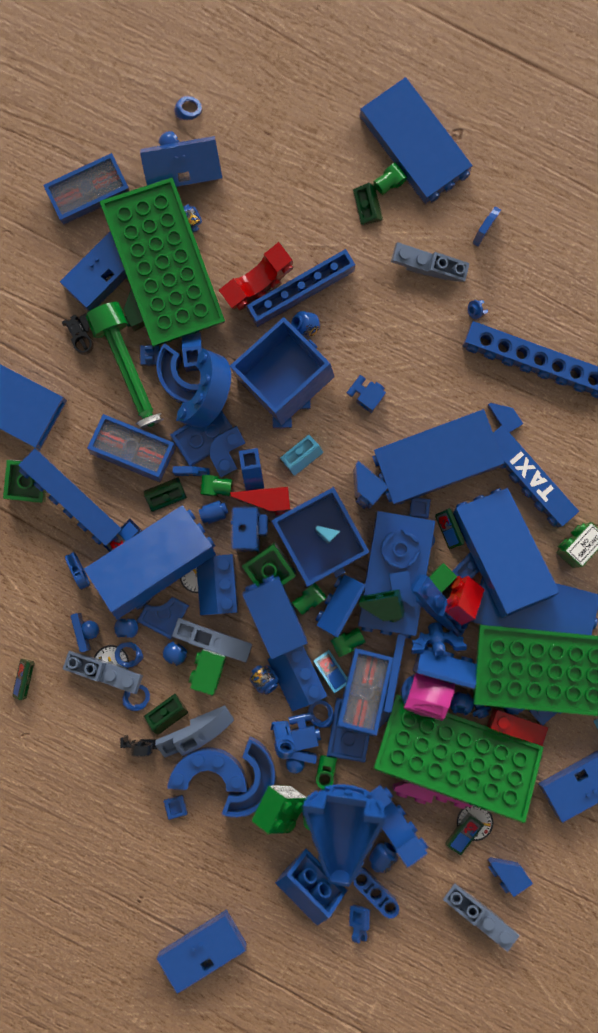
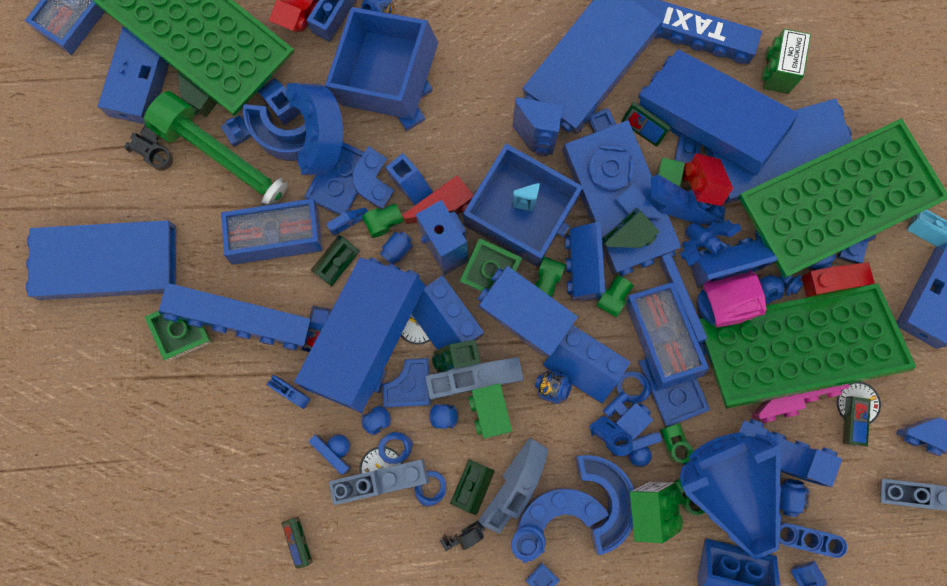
camera: 30 degrees left, 5 degrees down
medium azure slope [280,435,323,476] -> none
slope [313,650,347,694] -> none
blue brick [346,375,386,413] -> none
none -> dark green bracket [432,340,481,373]
none -> blue piece [511,525,546,562]

